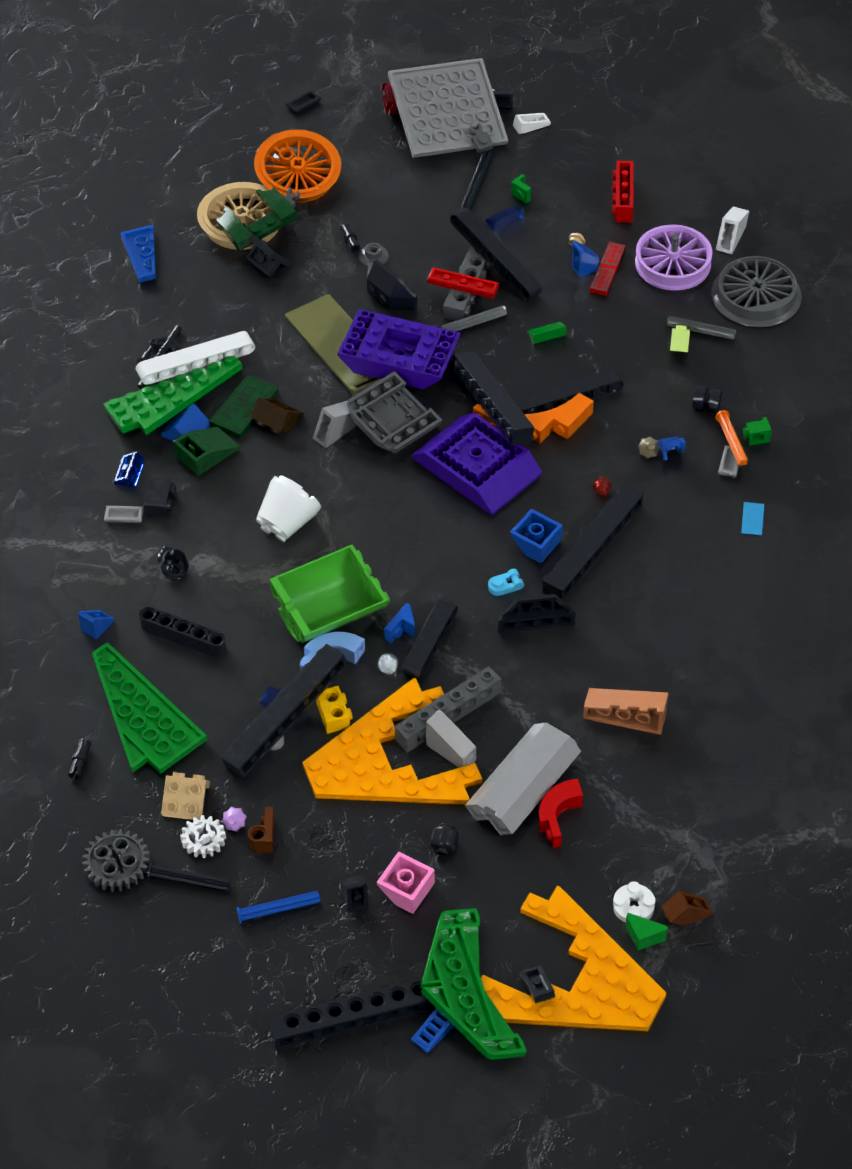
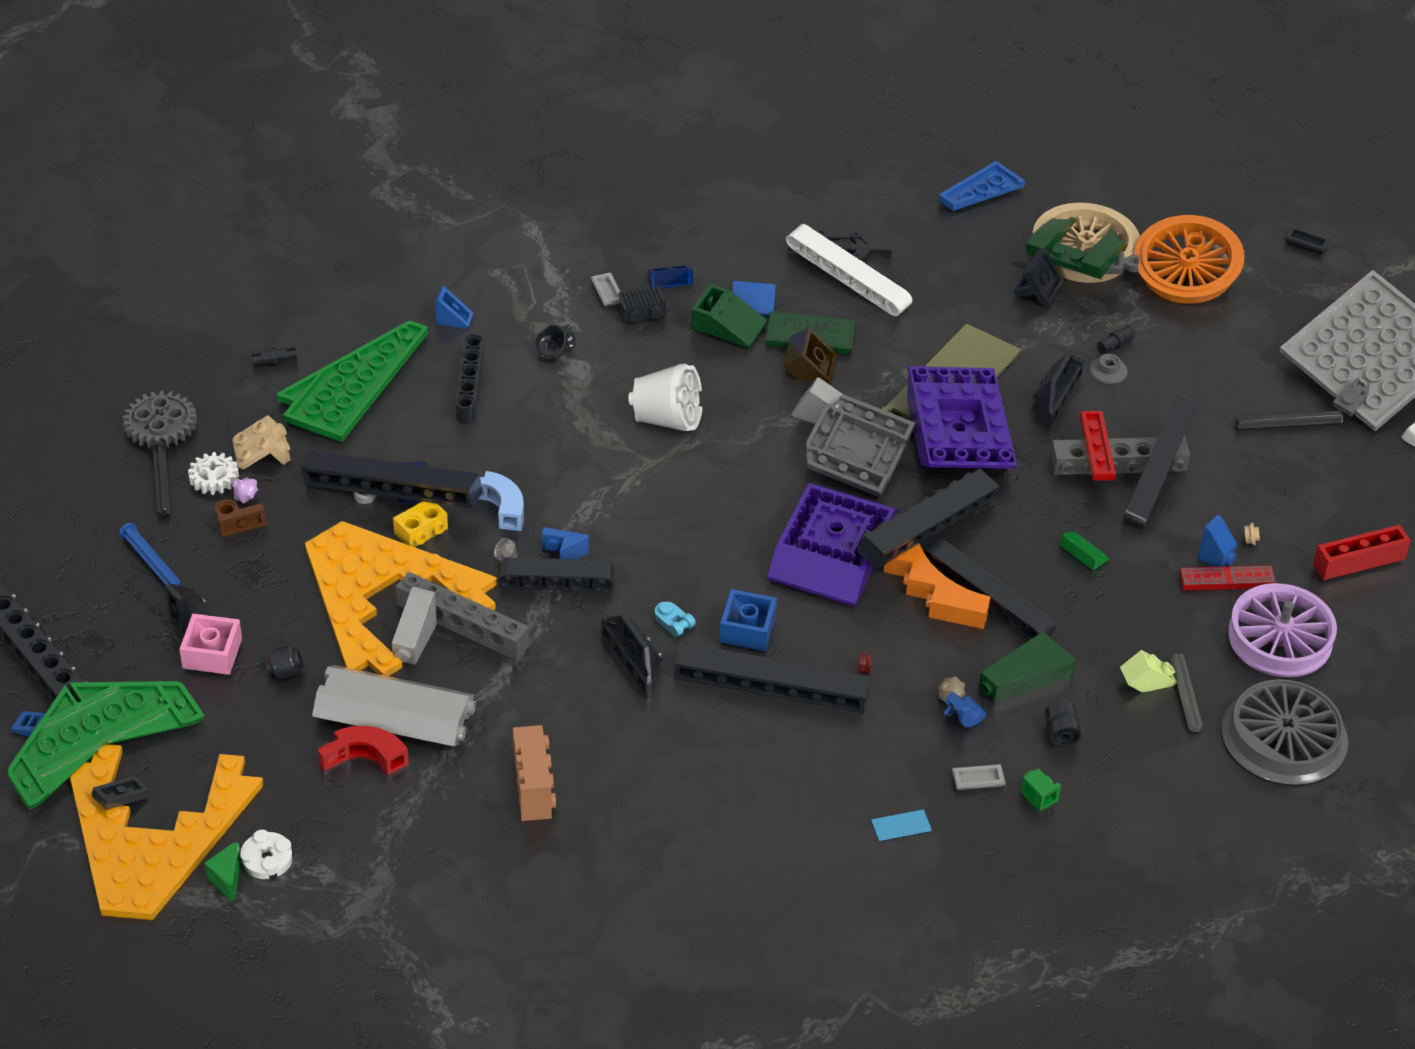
camera: 65 degrees right, 5 degrees down
green wing [103,355,243,435] -> none
bright green cylinder [270,544,390,643] -> none
dark grey axle [441,305,507,332] -> none
clear blue slope [485,206,523,230] -> none
green bracket [511,174,531,204] -> none
reddish brown slope [662,891,713,926] -> none
orange axle [715,410,748,466] -> none
white slope [716,206,749,254] -> none
none -> dark green slope [979,632,1077,702]

